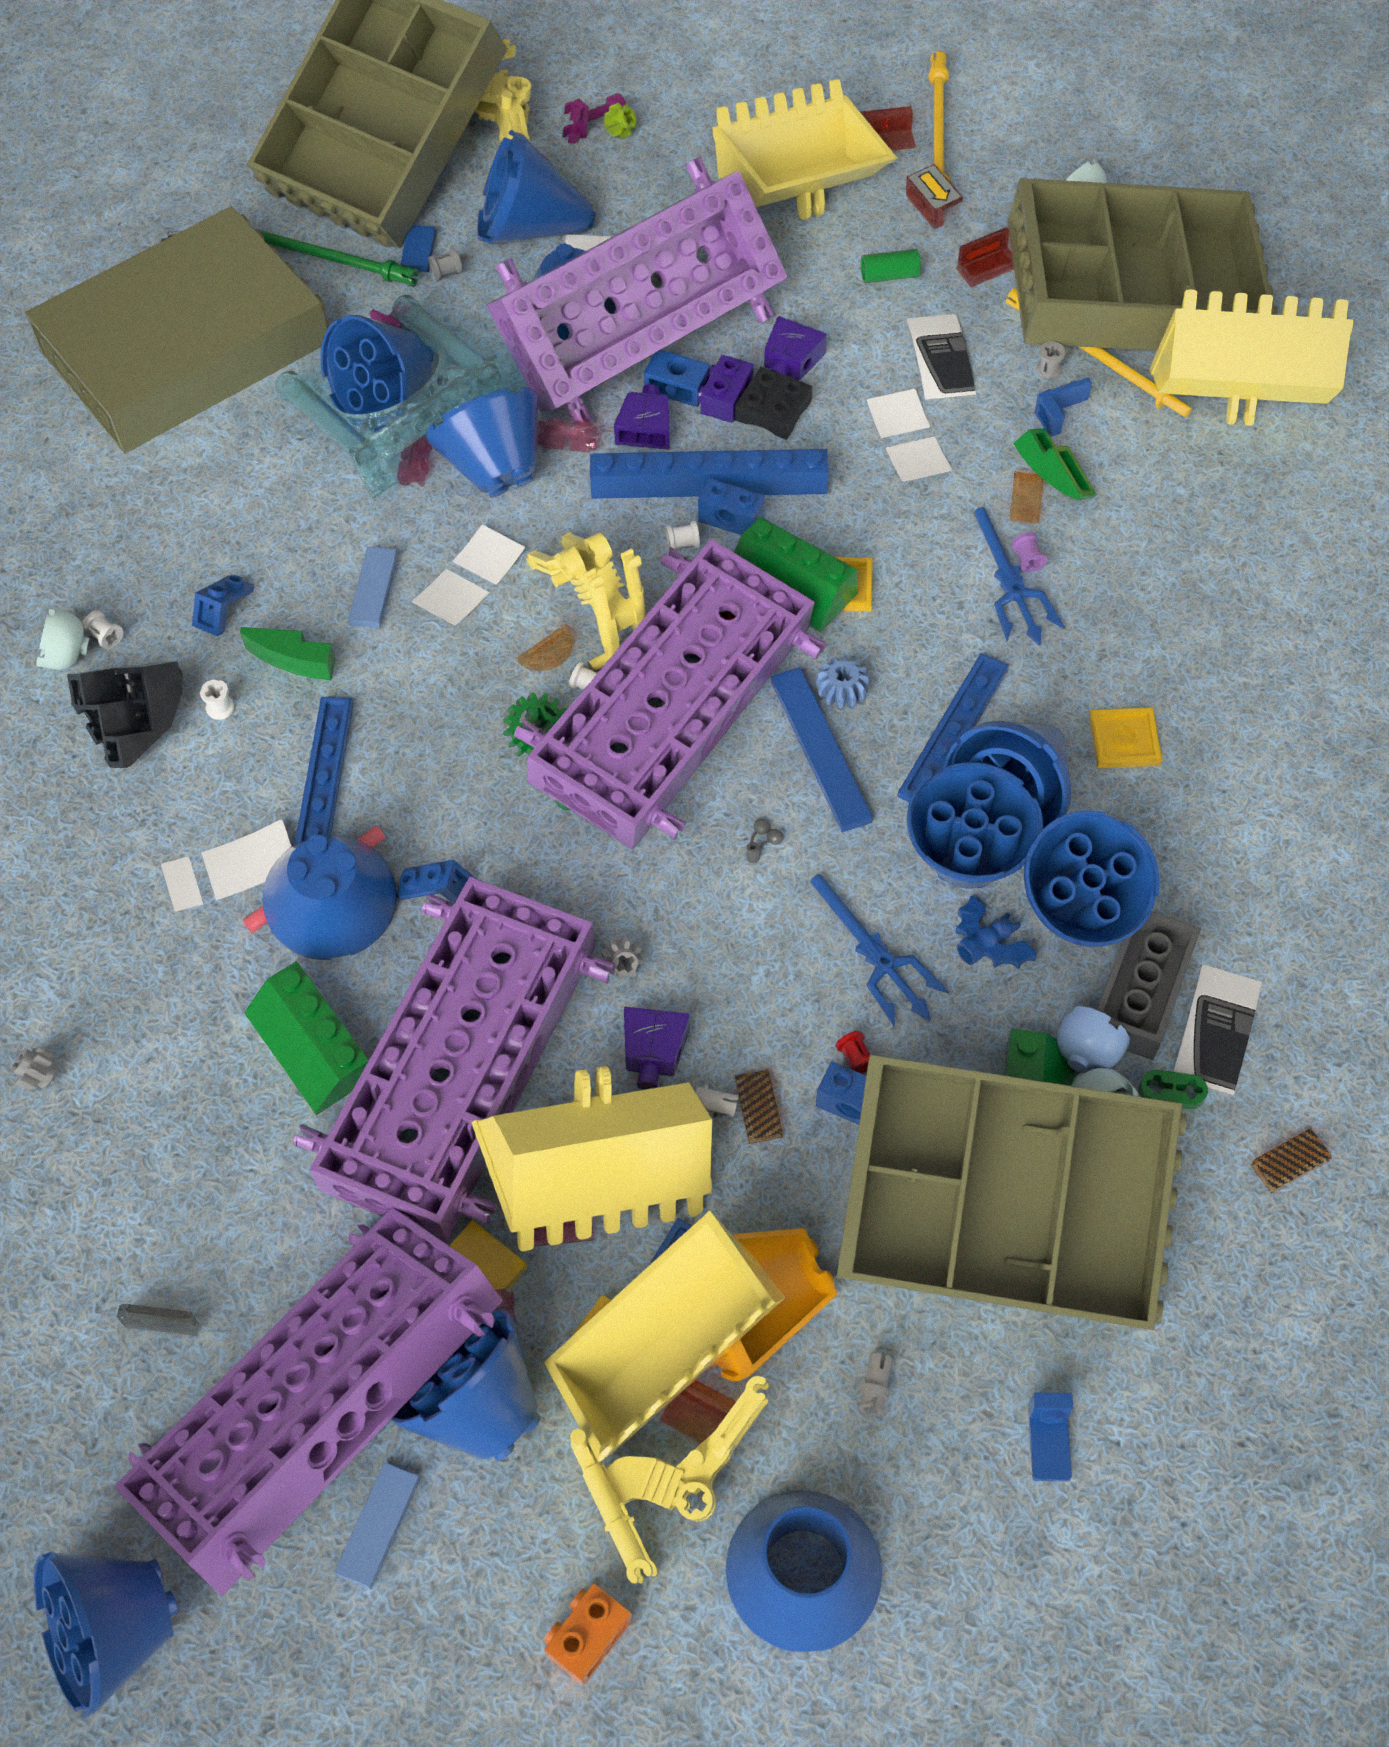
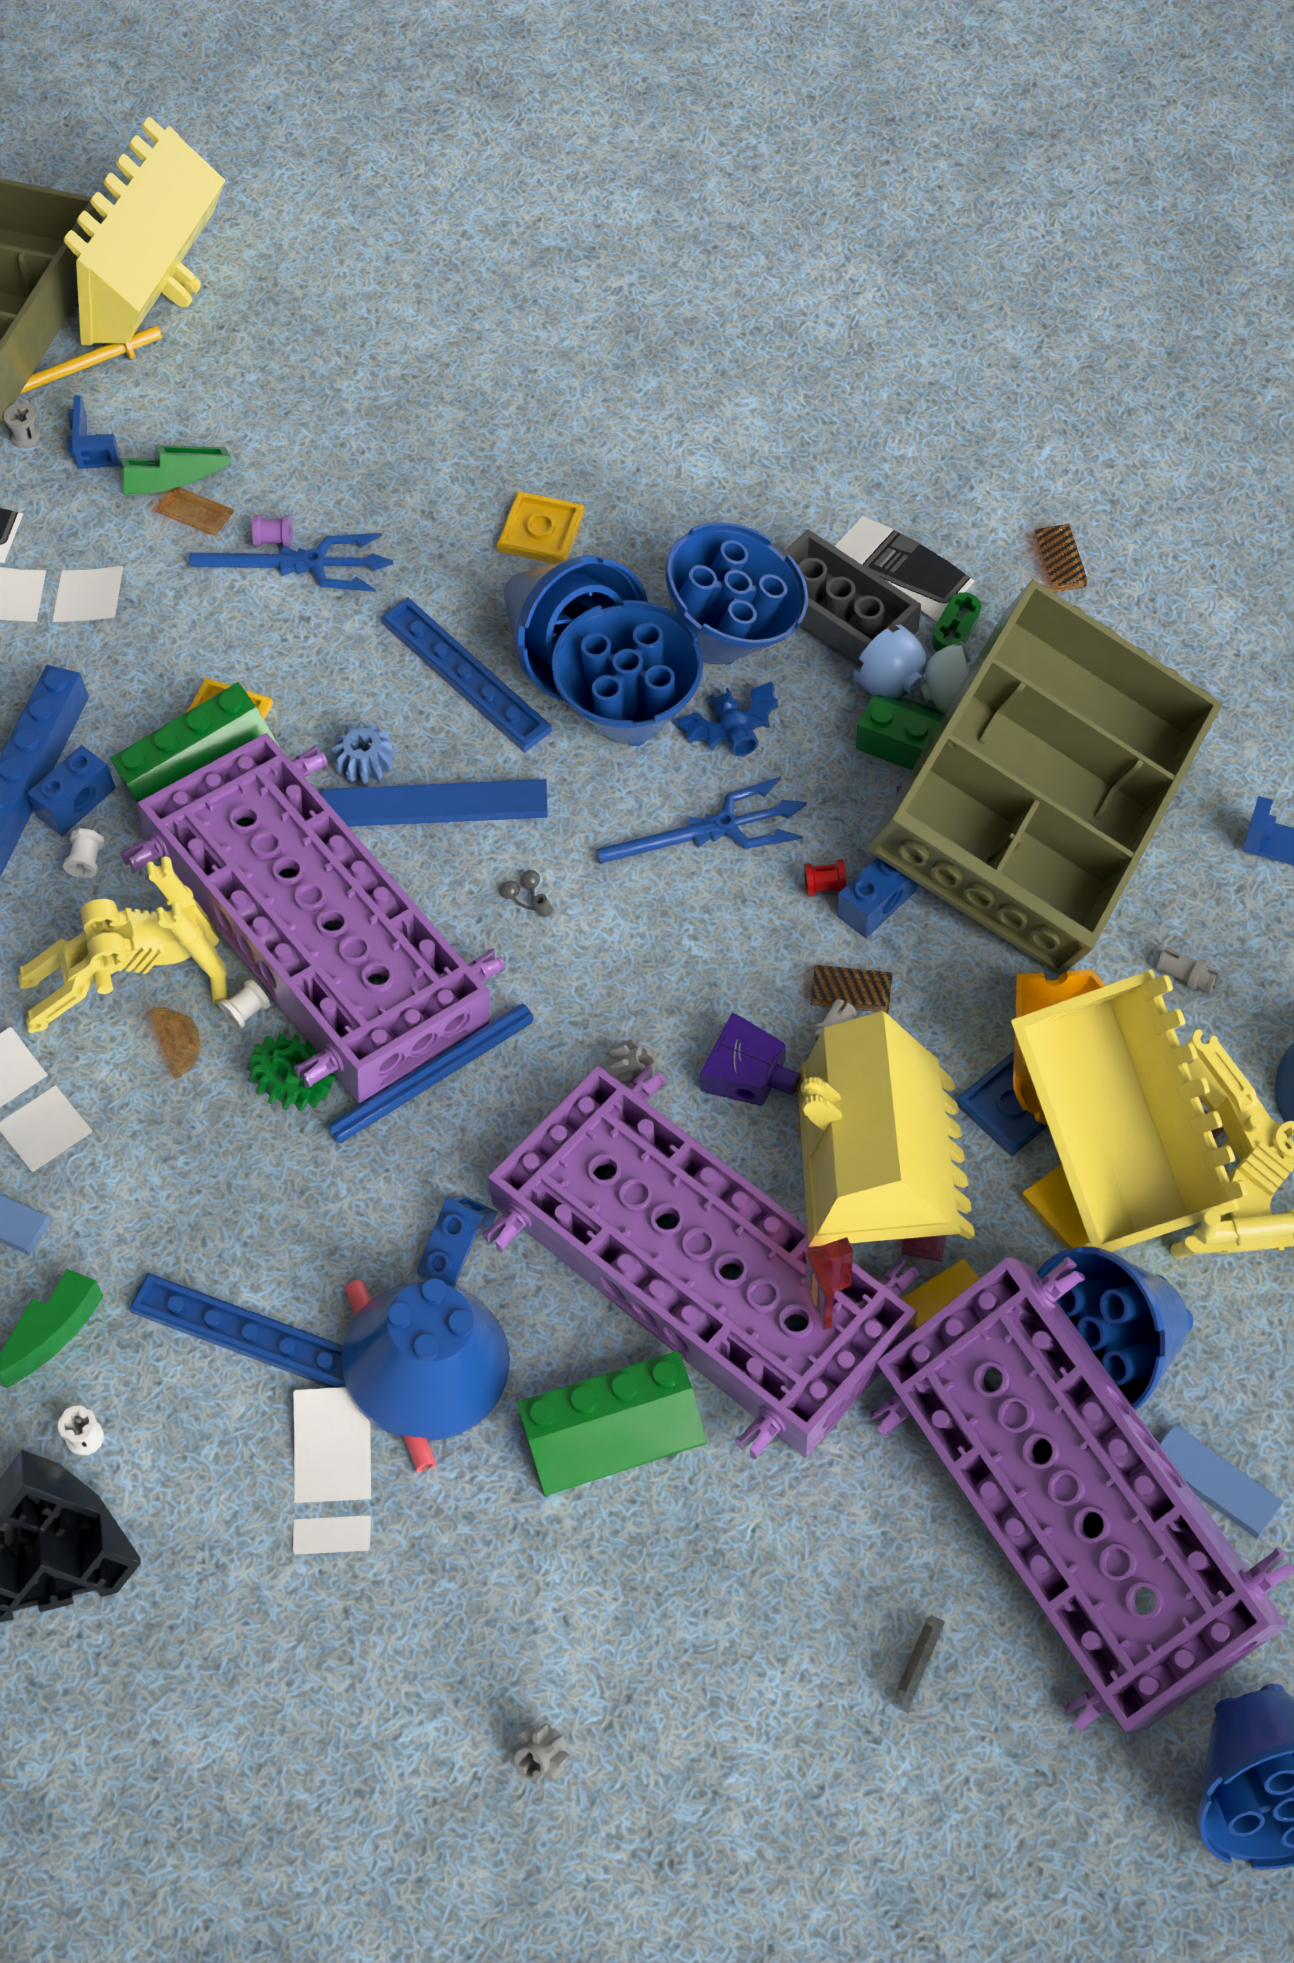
camera: 70 degrees left, 0 degrees up
none -> blue axle [328,1004,534,1143]
none -> clear red panel [805,1237,854,1330]

